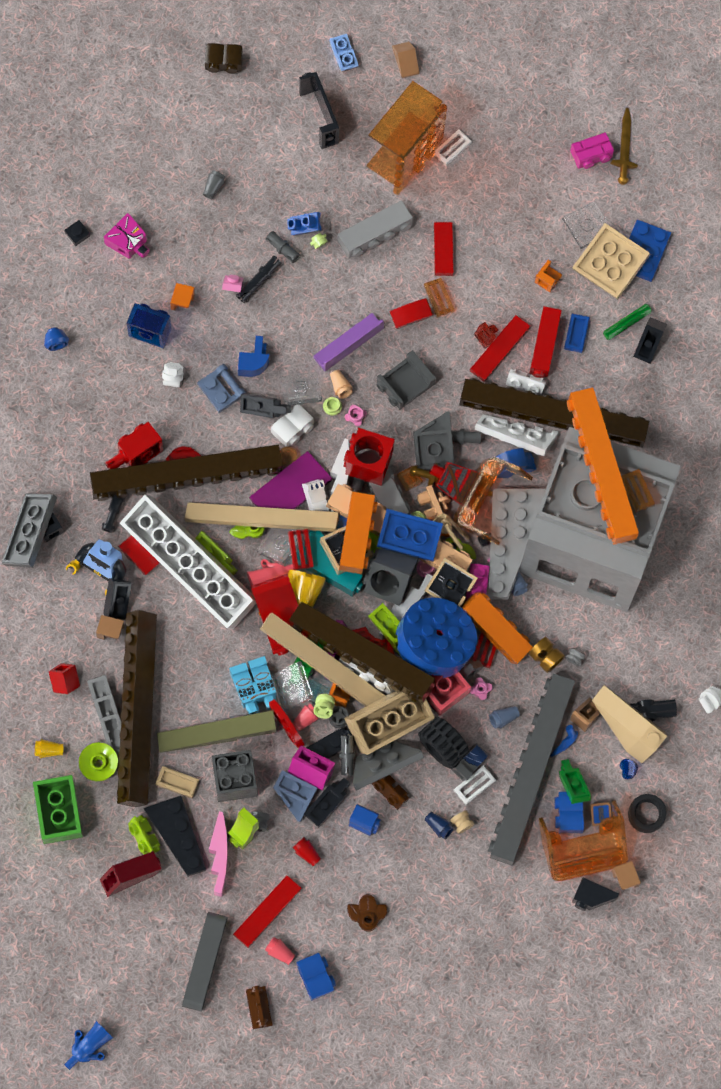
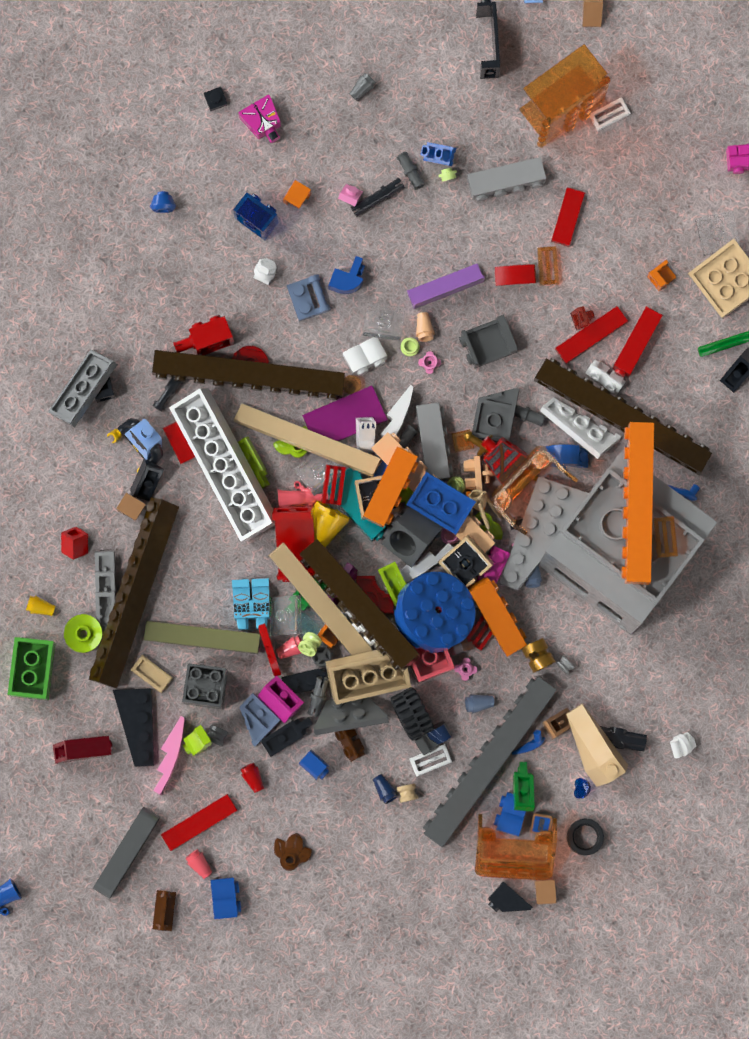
camera: 20 degrees right, 10 degrees up
lime hinge [128,815,161,854] -> none
black hinge [240,393,291,418] -> none
red brick [343,427,395,486] -> none
blue tile [564,314,590,353] -> none

